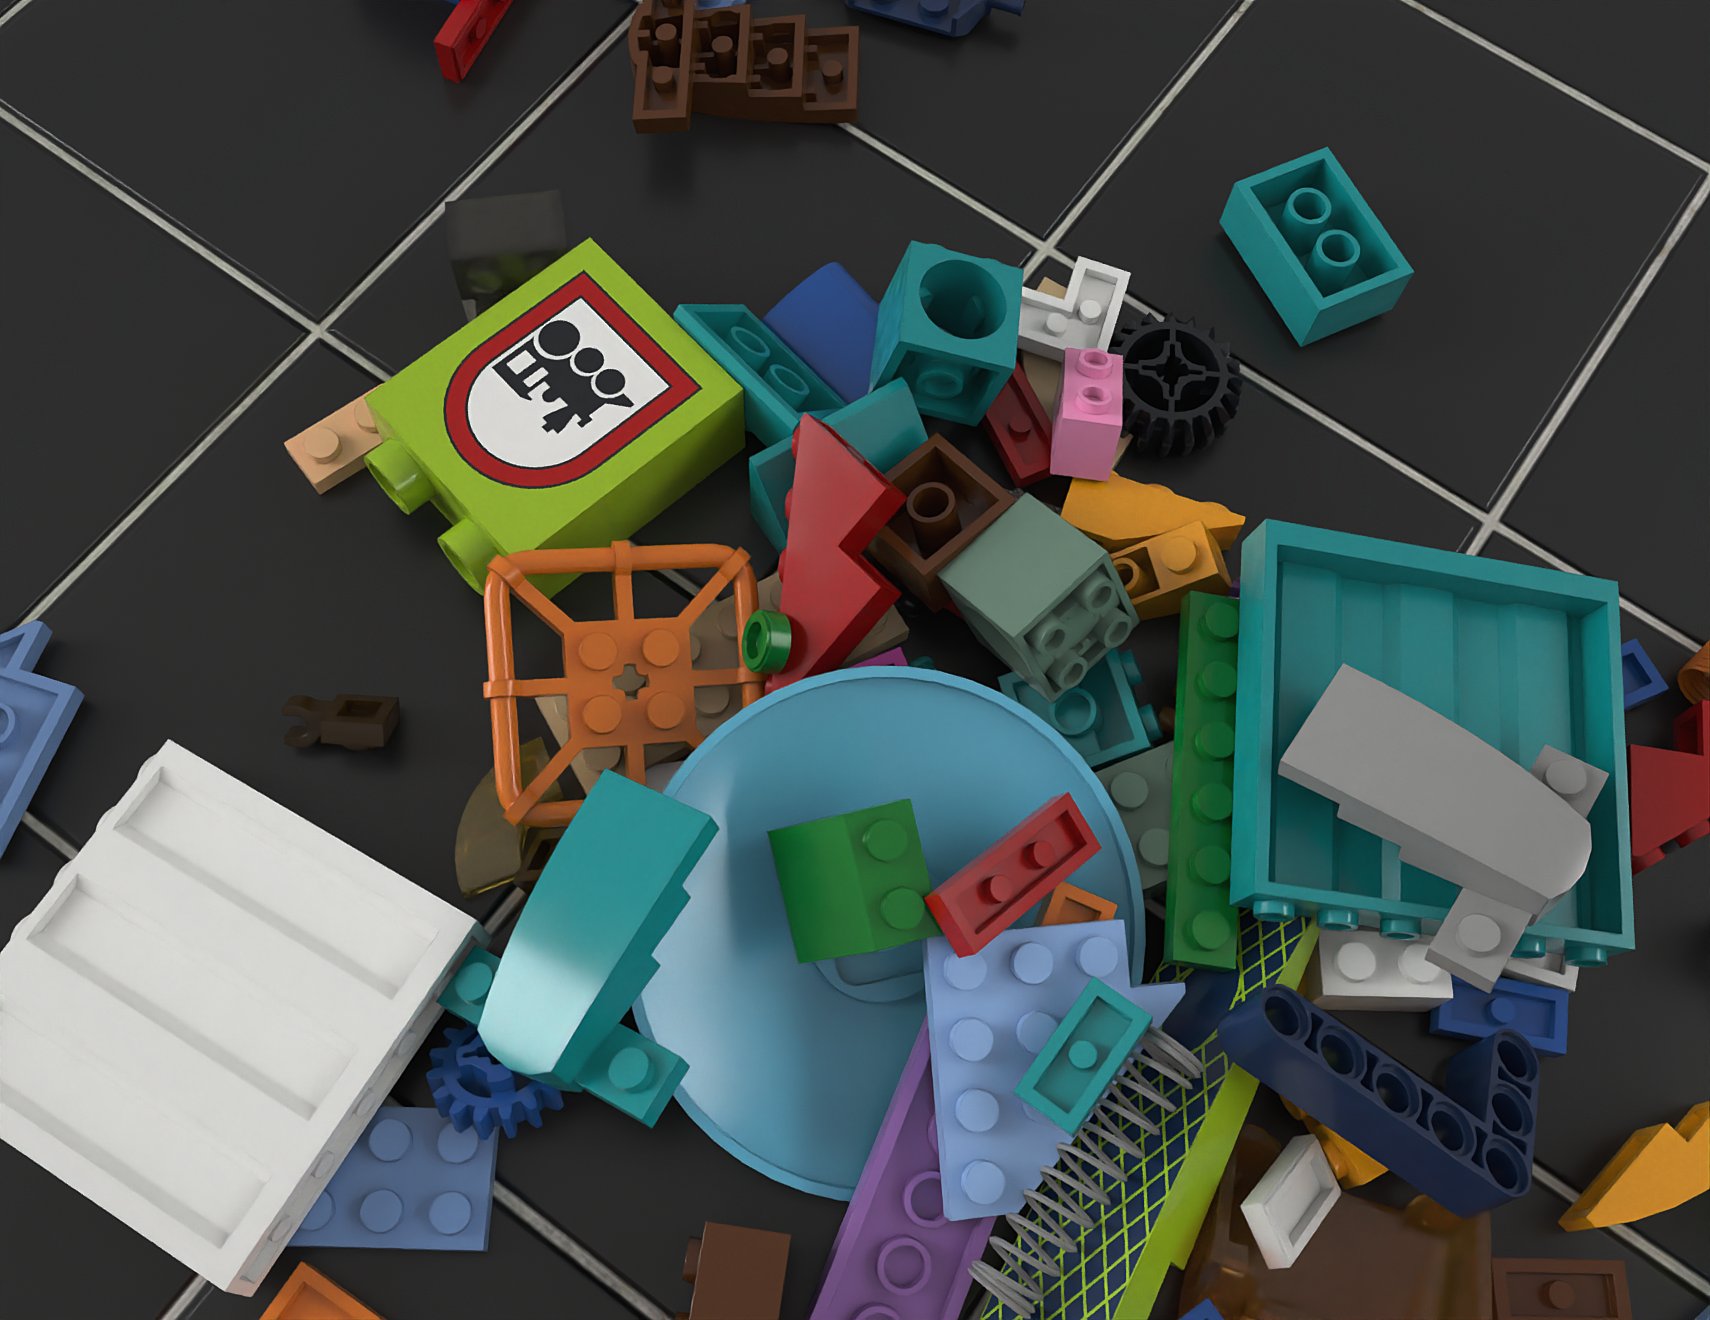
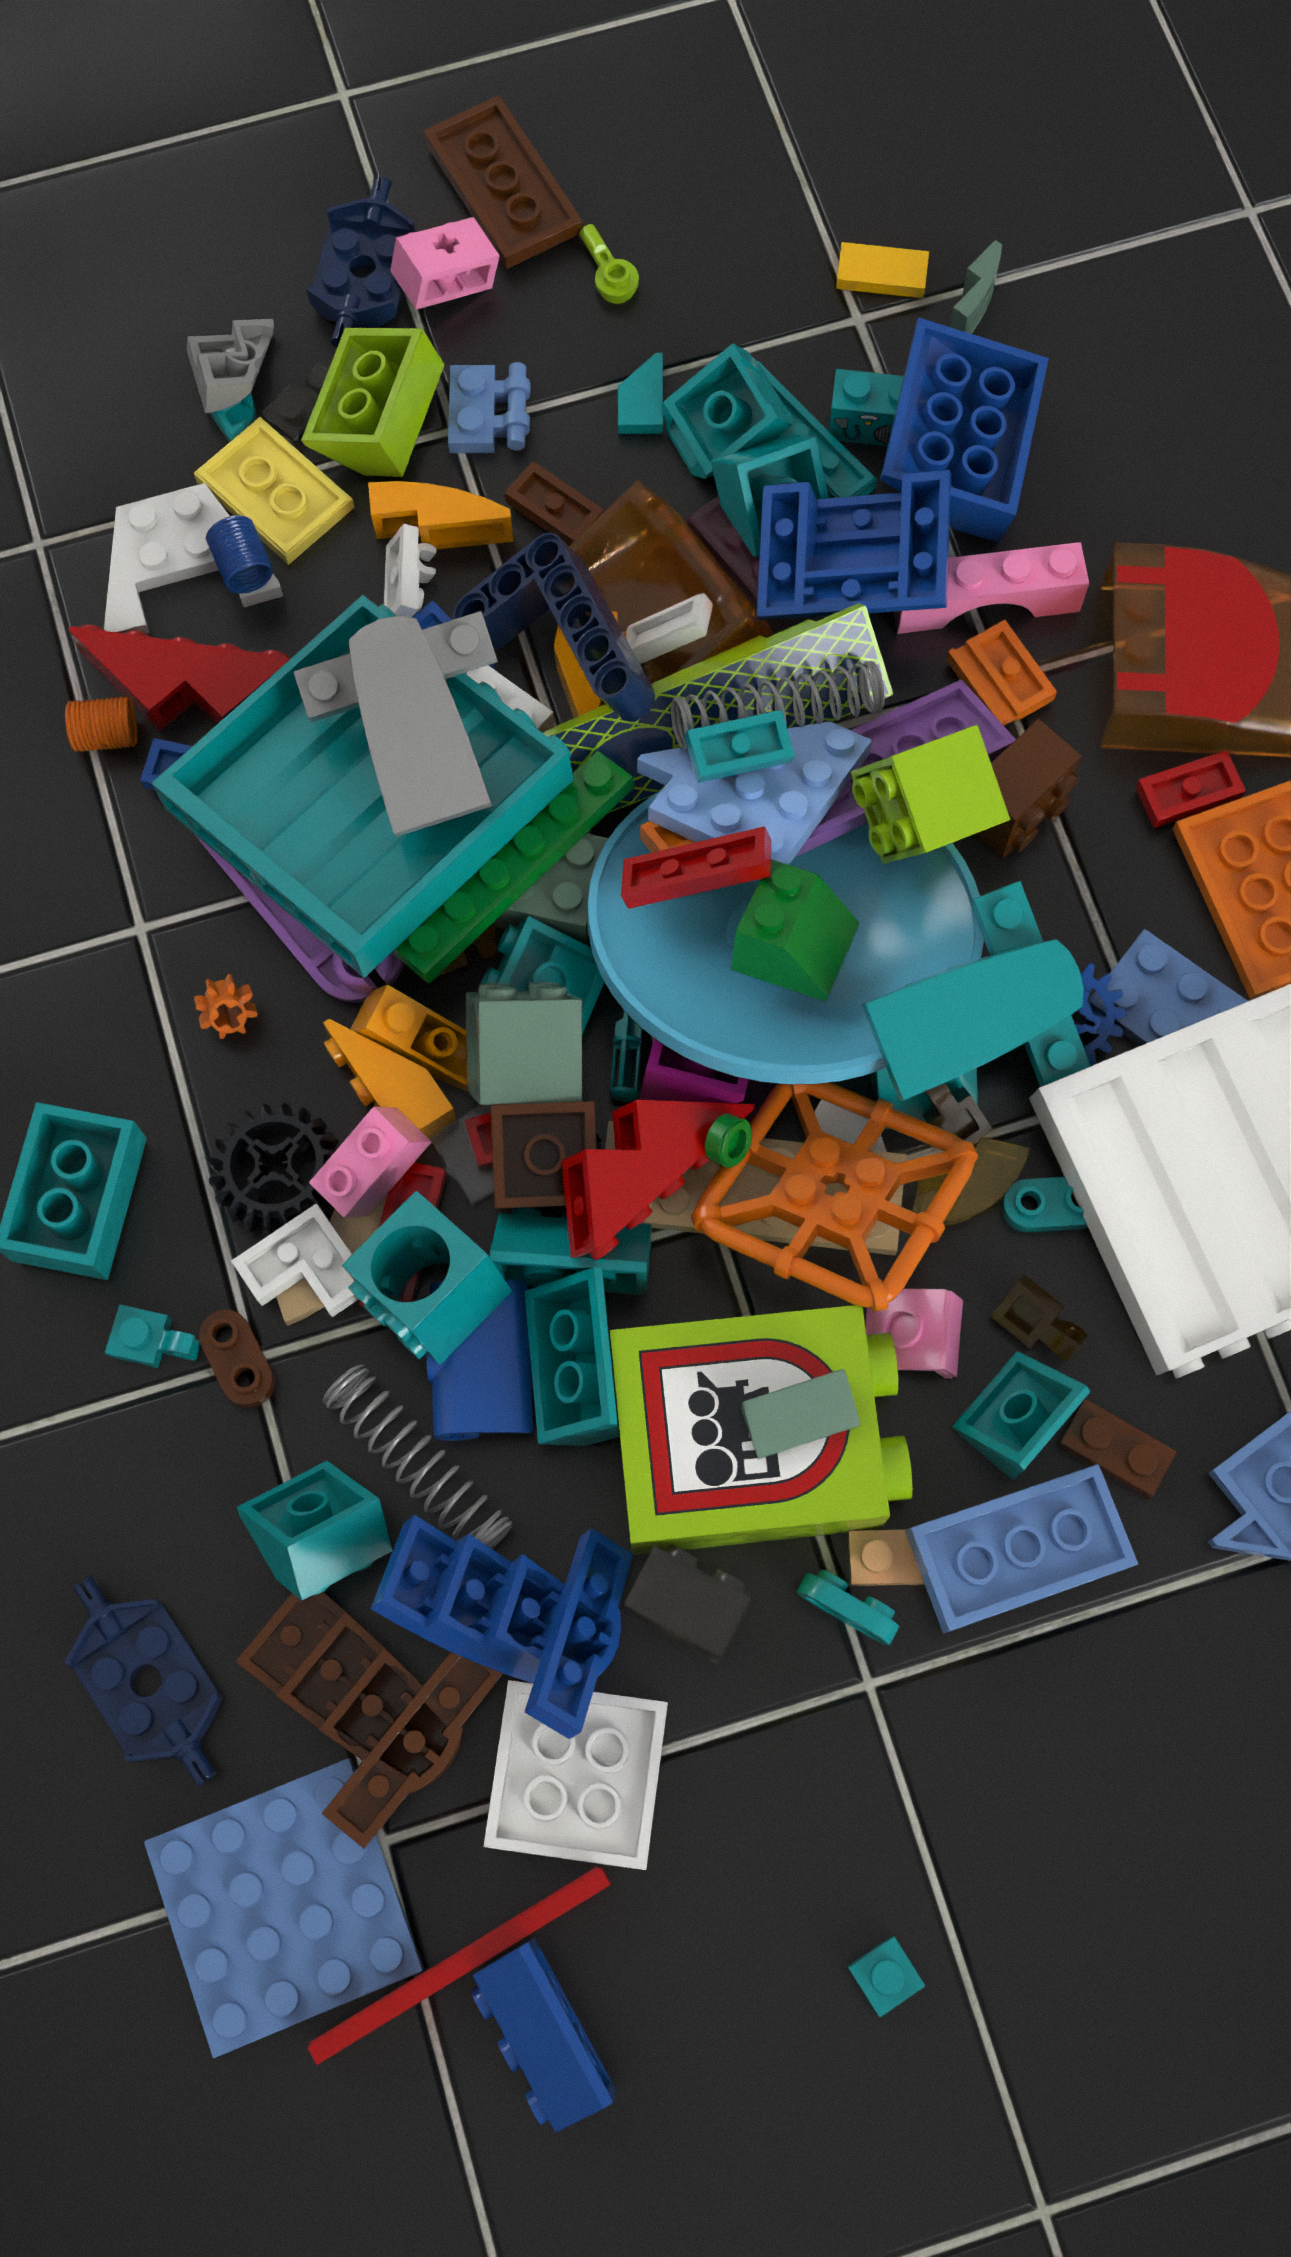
camera: 135 degrees left, 5 degrees up
none -> teal plate [105,1304,201,1368]
none -> orange gear [194,974,258,1039]
none -> reddish brown plate [199,1310,275,1408]
none -> teal slope [237,1461,392,1601]
none -> light grey piece [323,1364,513,1549]
none -> blue slope [370,1514,634,1740]
none -> white plate [384,524,436,617]
none -> white plate [484,1680,668,1870]
none -> sand green slope [741,1369,860,1460]
none -> teal plate [796,1569,900,1646]
none -> teal plate [847,1936,925,2018]
none -> lime brick [850,724,1010,864]
none -> bright pink piece [865,1289,963,1379]
none -> medium blue plate [905,1464,1138,1634]
none -> teal slope [952,1351,1091,1481]
none -> teal plate [1001,1177,1088,1232]
none -> reddish brown plate [1058,1399,1177,1499]

